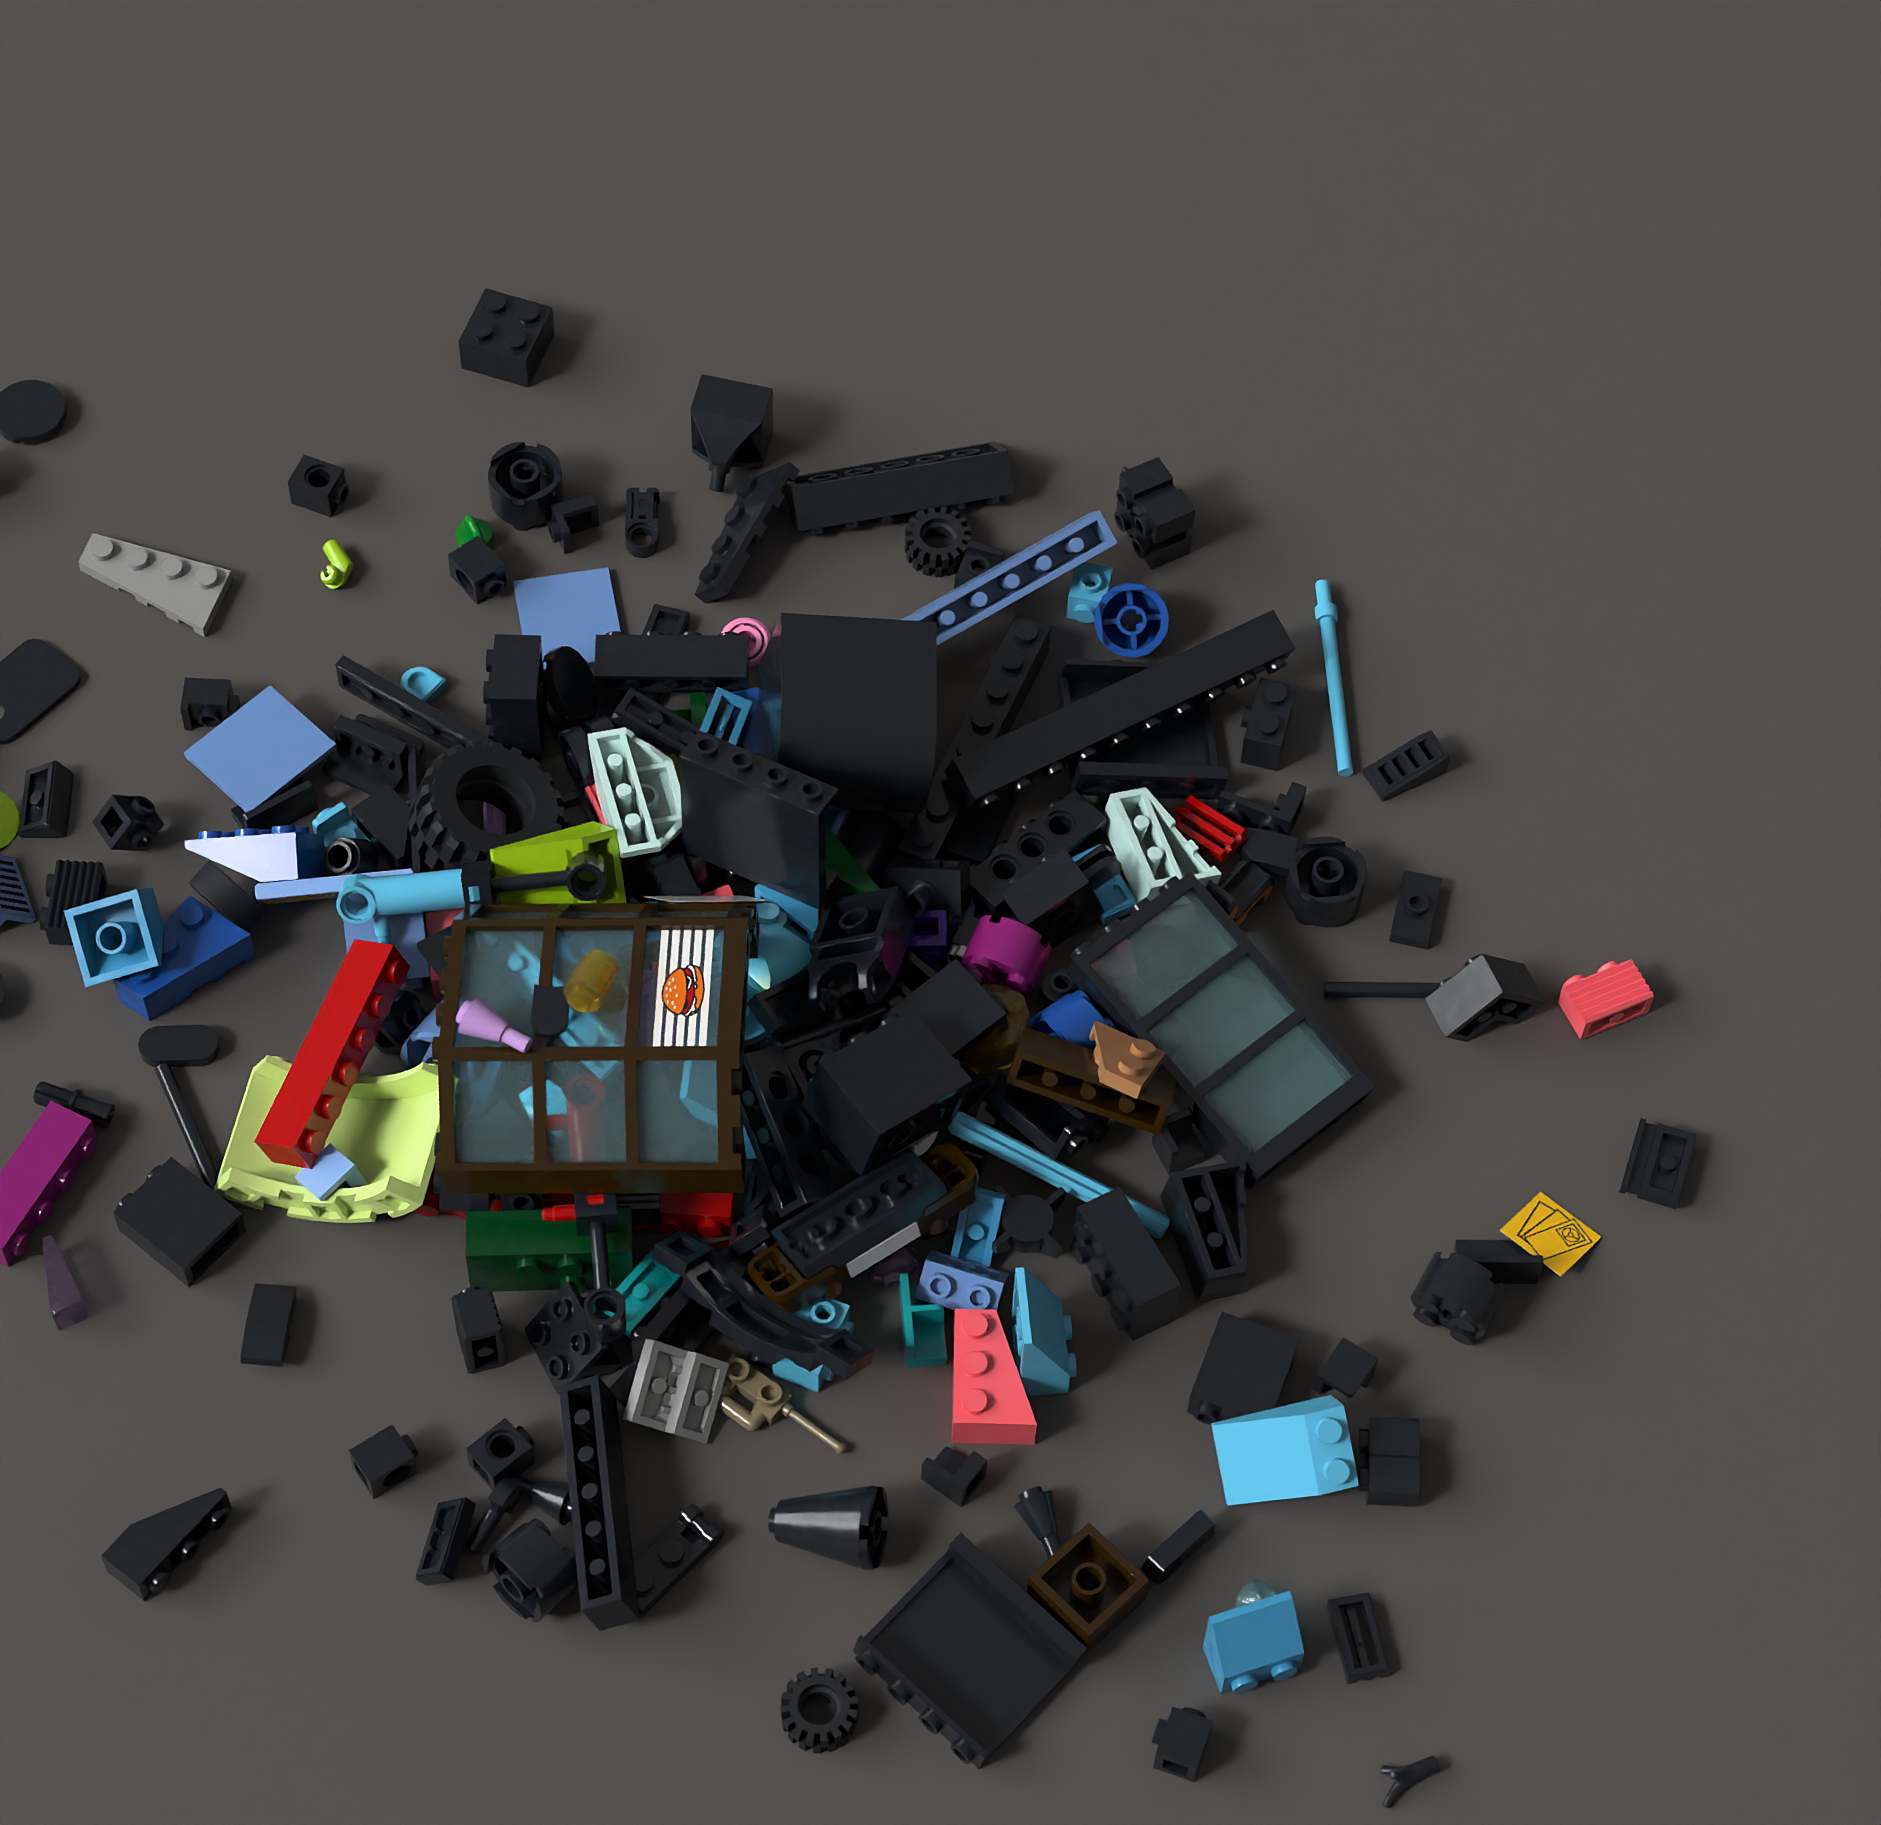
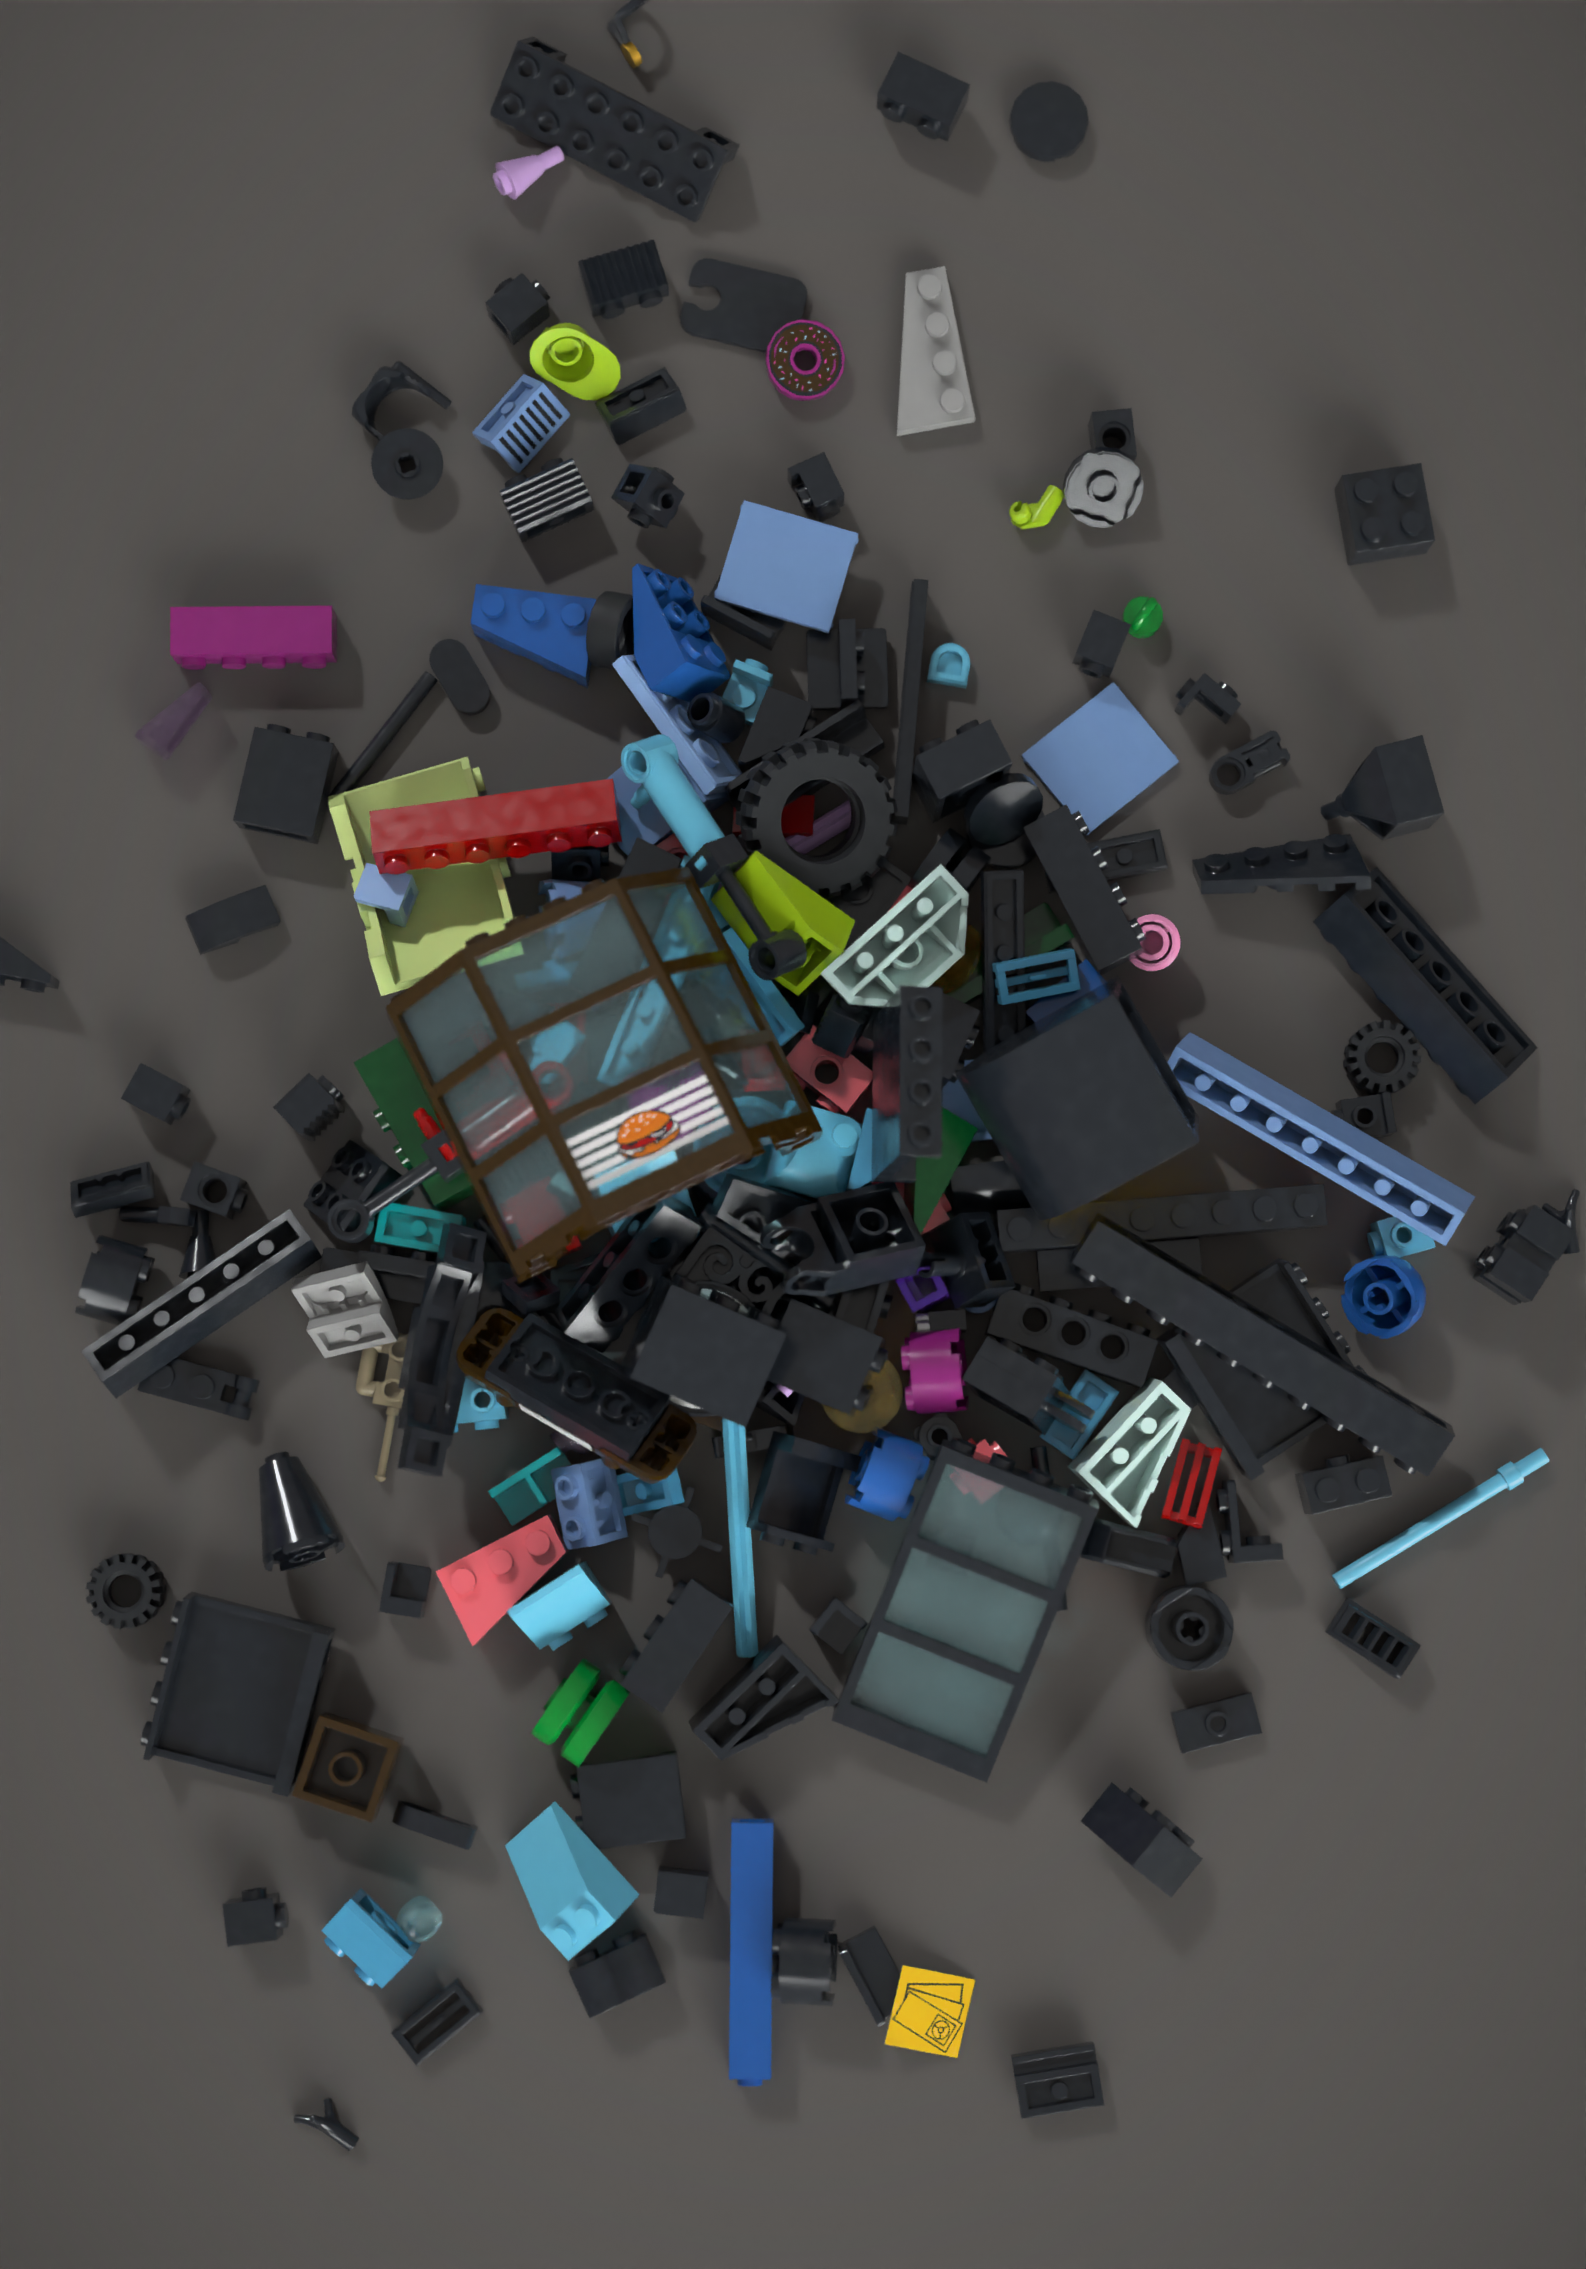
camera: 60 degrees right, 25 degrees up
black axle [33,1081,115,1129] -> none
dark azure slope [64,888,164,987] -> none
lavender cone [456,996,533,1053] -> none
black brick [488,442,564,531] -> none
black piece [531,983,571,1038] -> none
clear yellow brick [563,949,619,1012] -> none
white sticker [643,895,770,902] -> none
dark brown brick [1006,1027,1176,1135] -> none
black cone [1013,1486,1061,1559] -> none
medium nougat wing [1089,1021,1166,1099] -> none
black bar [1324,981,1439,998] -> none
coral brick [1558,959,1654,1040] -> none
none -> green wheel [531,1658,630,1767]
none -> blue brick [729,1818,773,2087]
none -> tile [765,319,845,401]
none -> tile [1063,447,1144,528]

